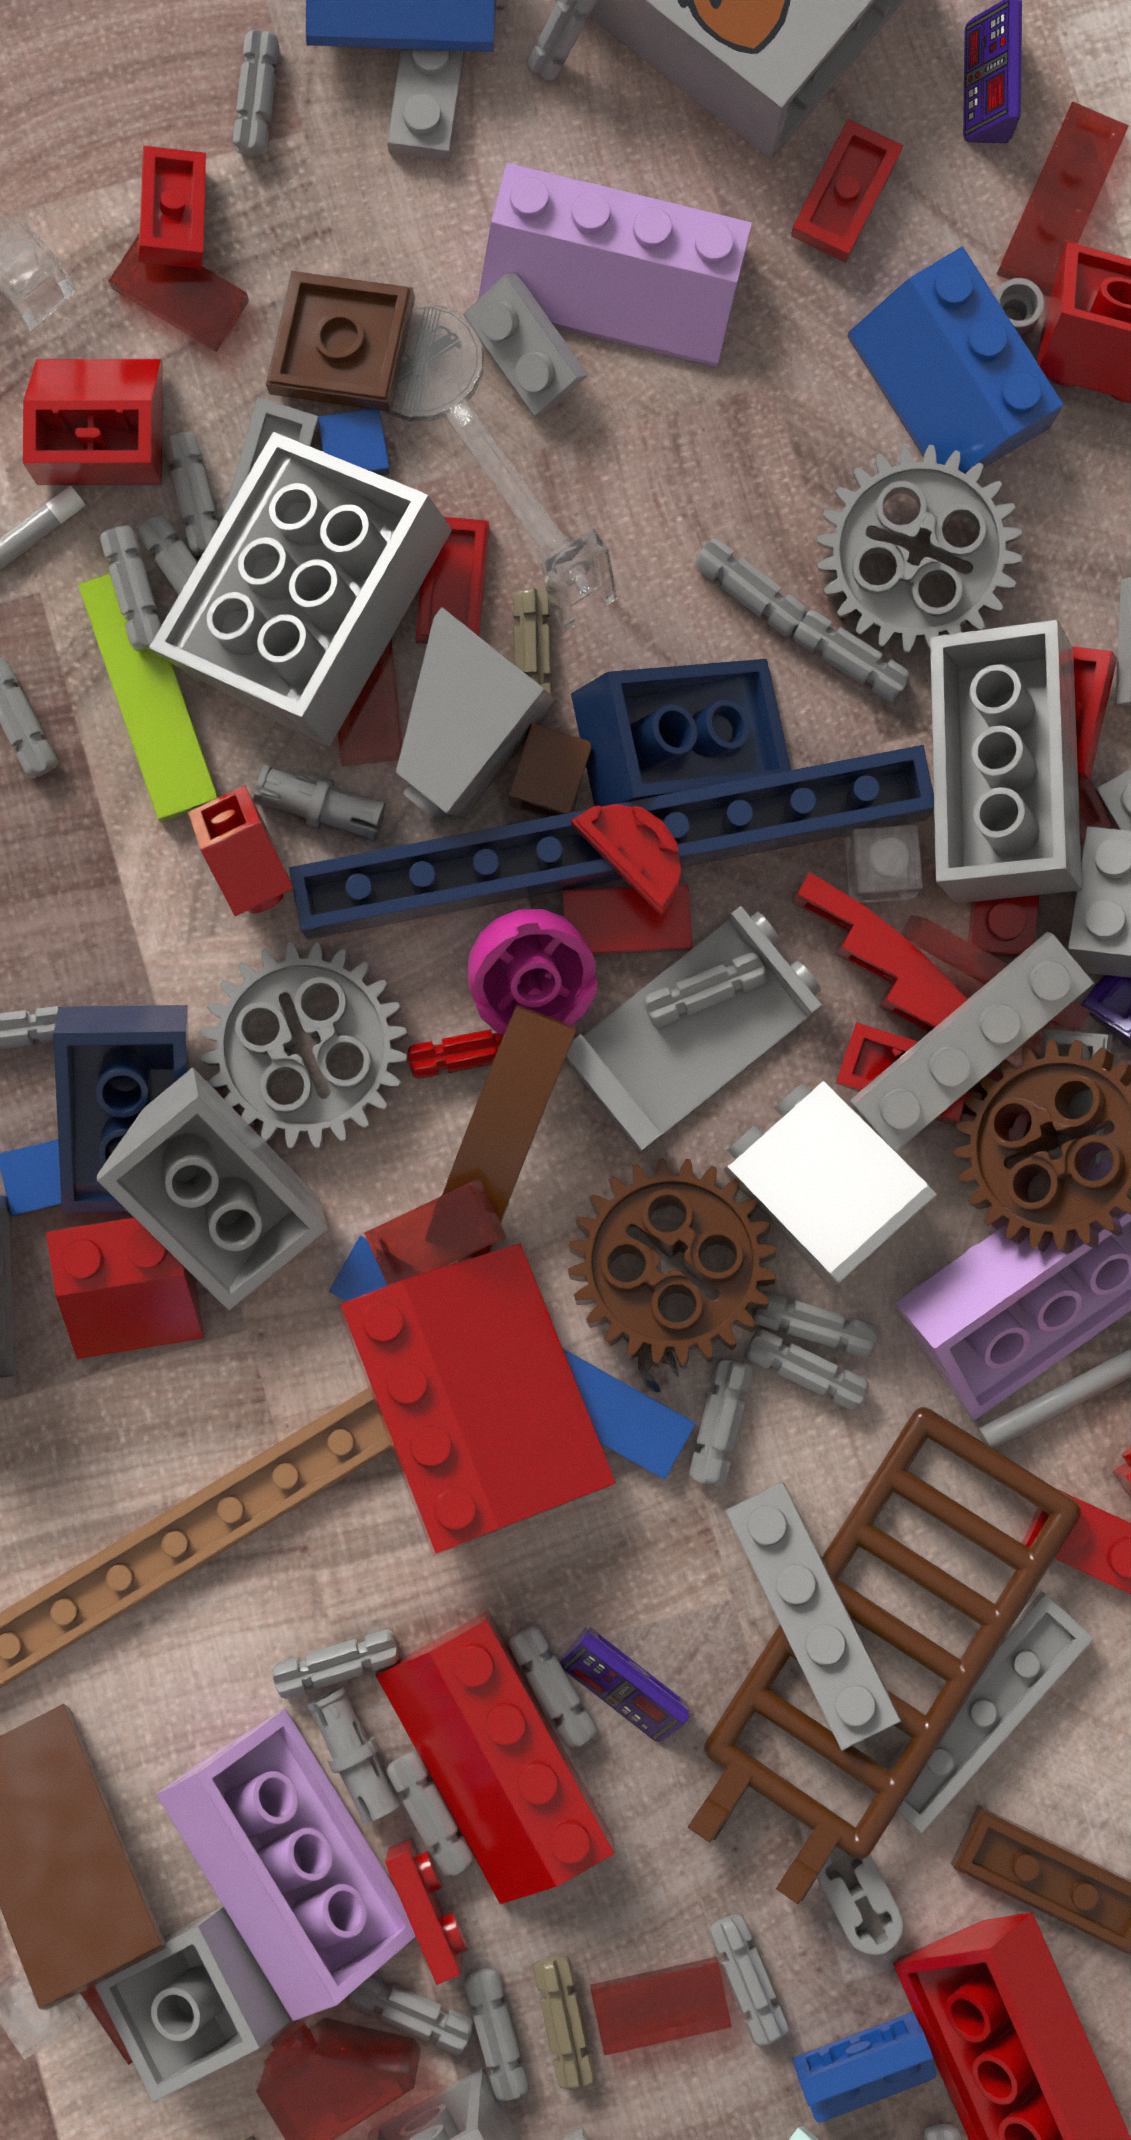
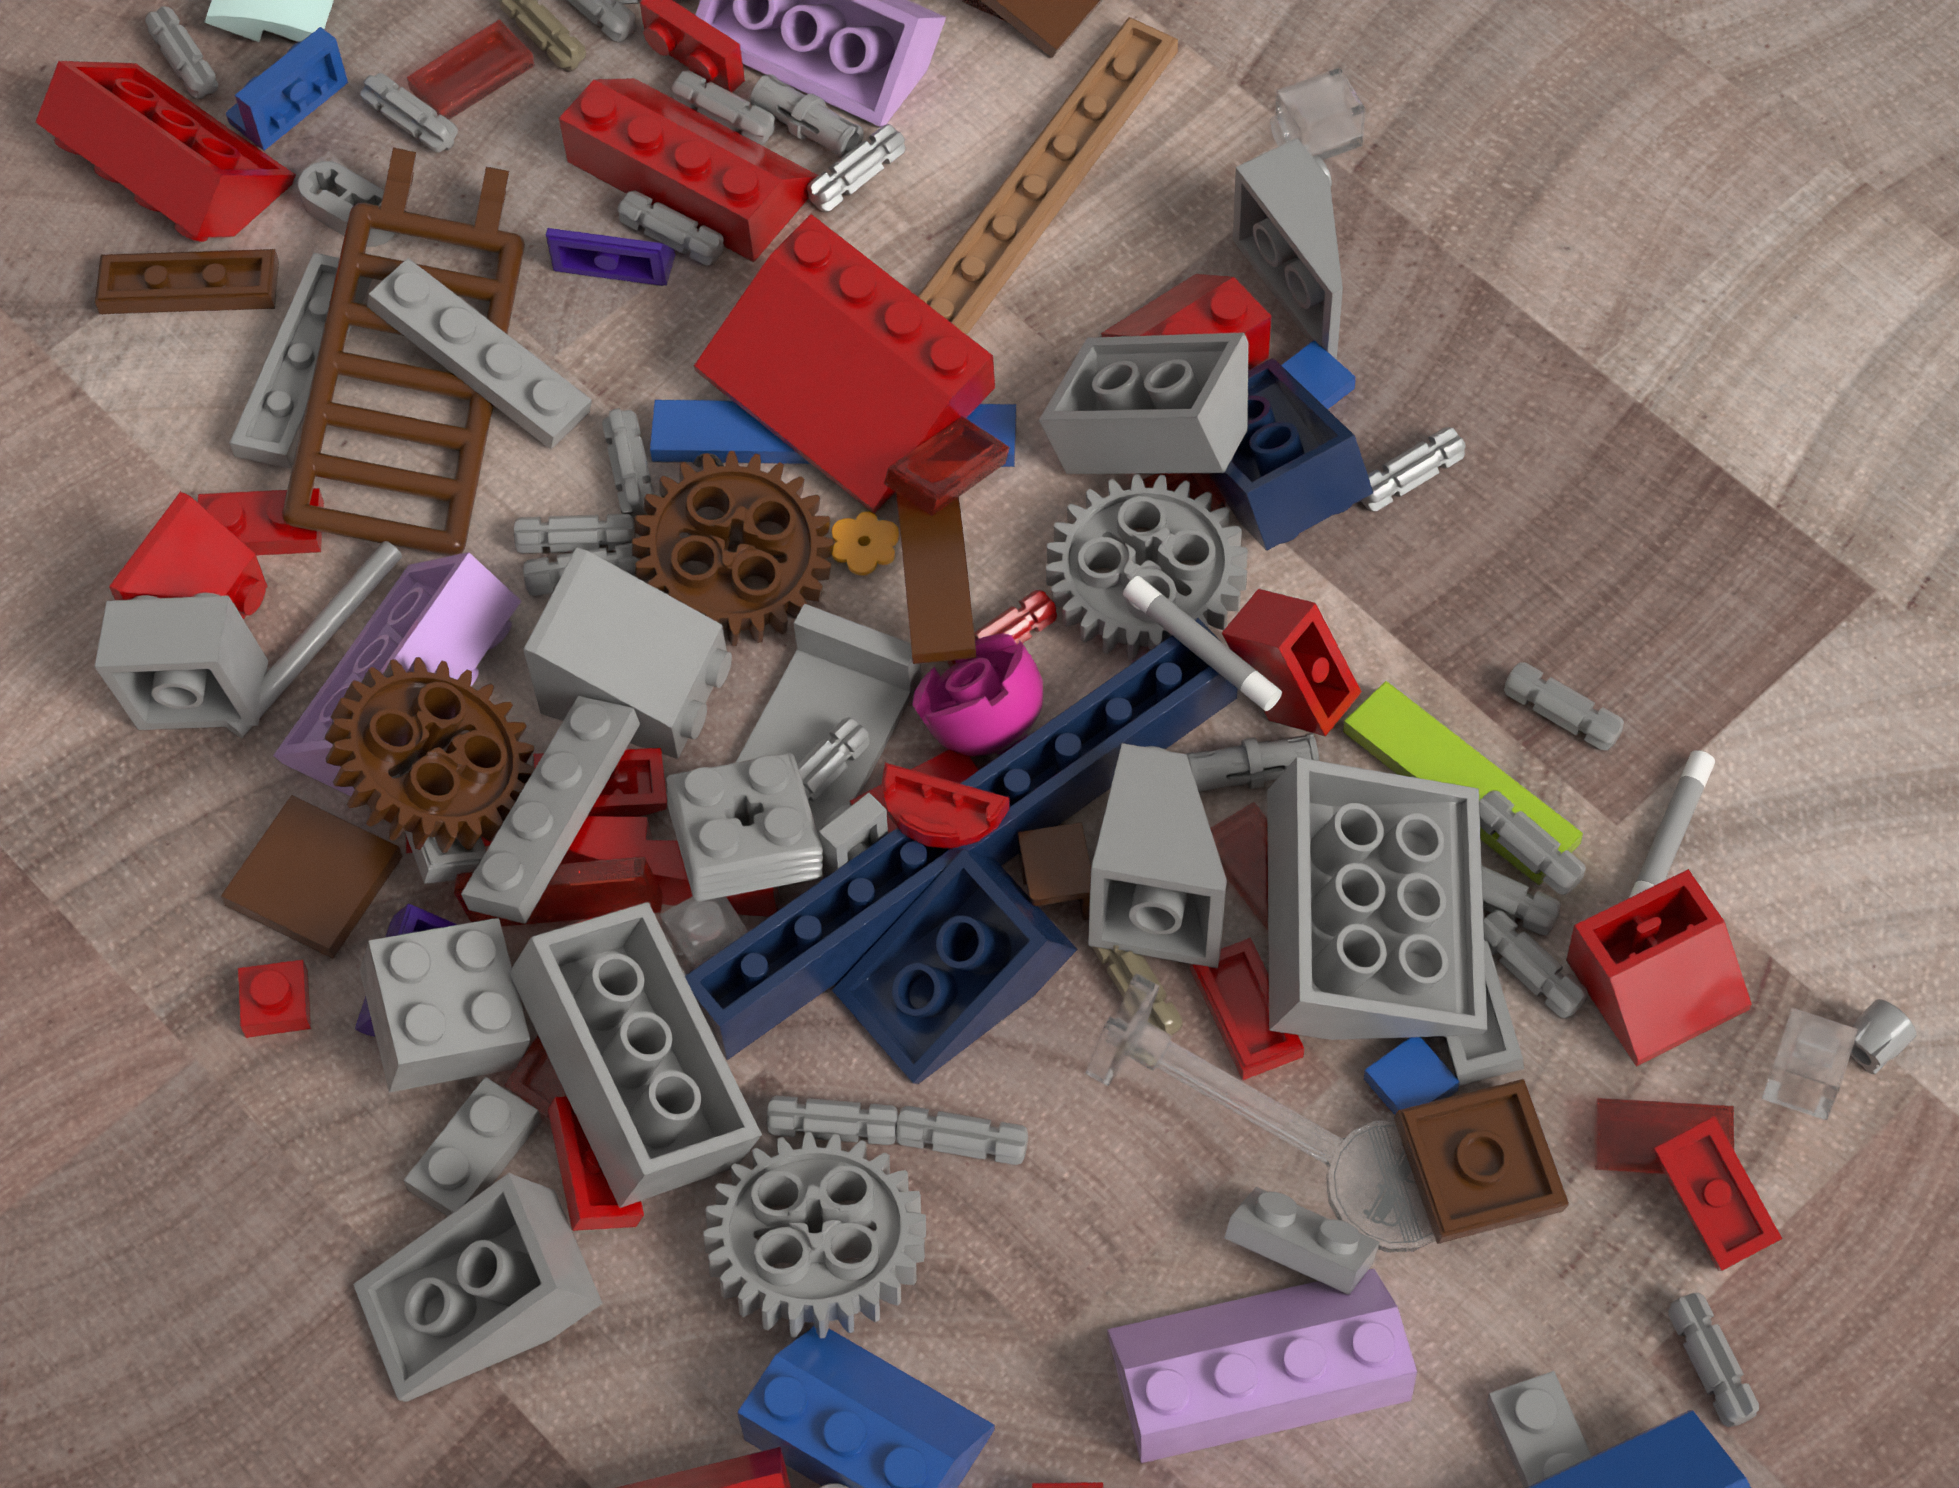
camera: 160 degrees right, 25 degrees down
none -> light grey brick [666,753,823,901]
none -> light grey plate [819,793,888,879]
none -> light orange plant [832,512,899,576]
none -> light grey bar [1123,576,1282,711]

